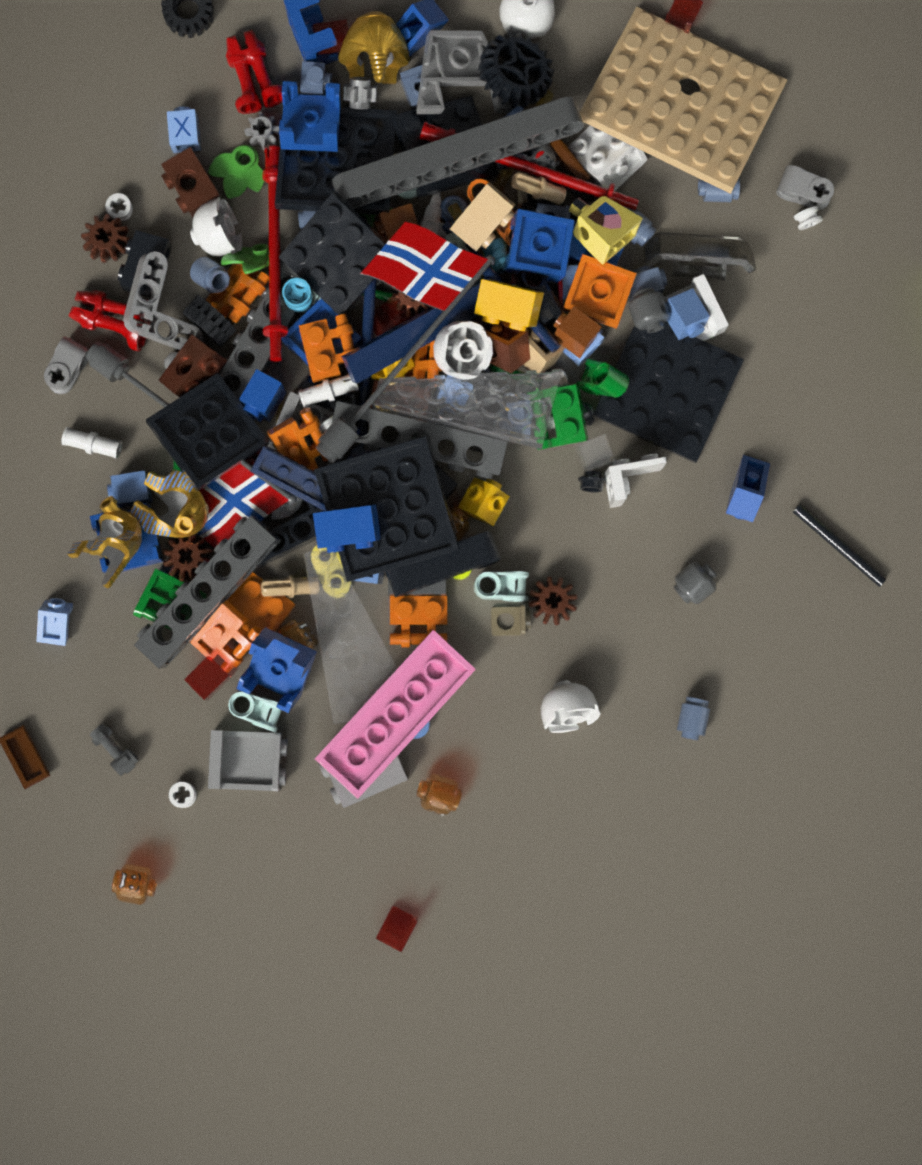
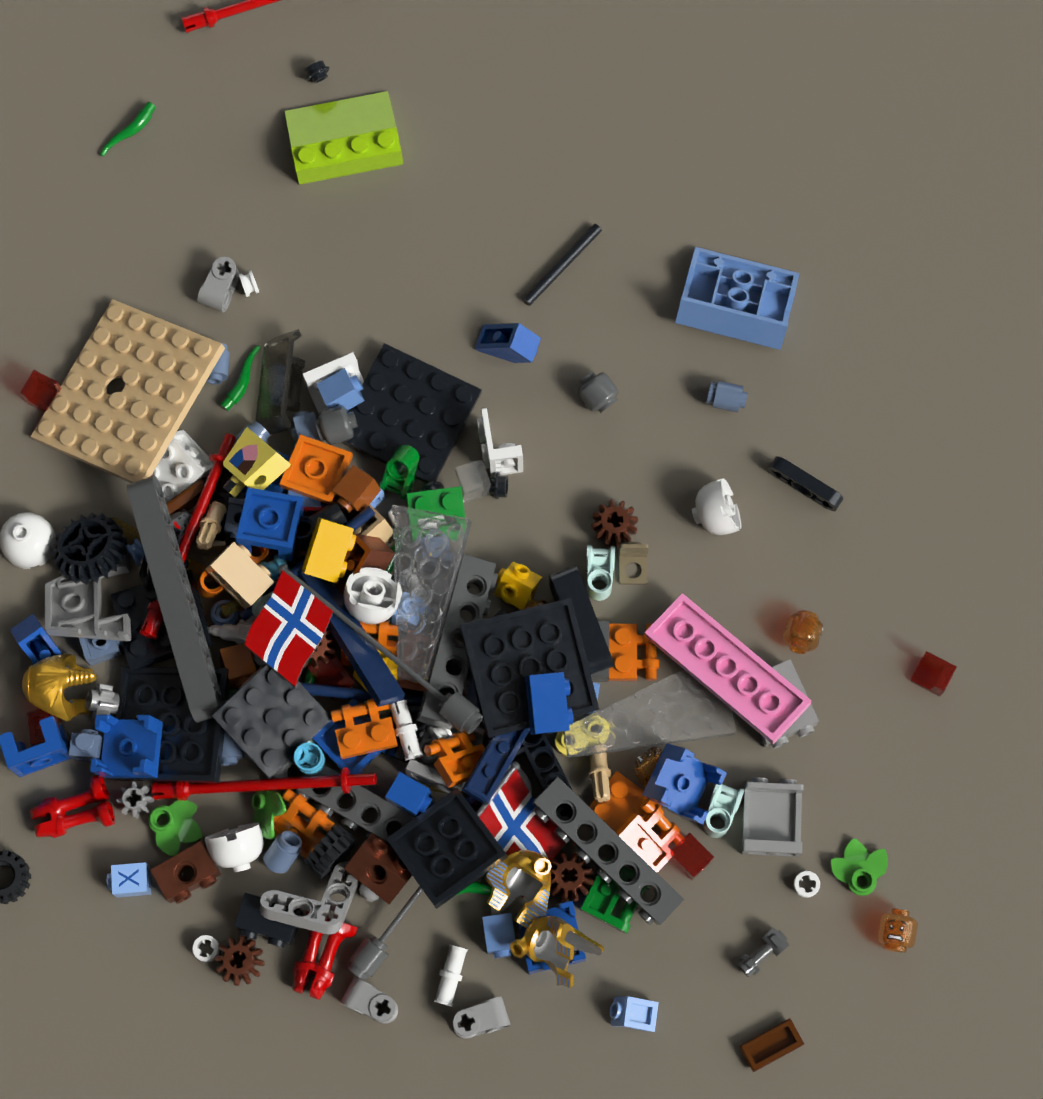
camera: 85 degrees left, 10 degrees down
none -> green animal [220,345,260,412]
none -> light grey piece [453,997,511,1039]
none -> medium blue piece [675,247,800,350]
none -> black beam [768,456,843,511]
none -> bright green plate [831,838,888,896]

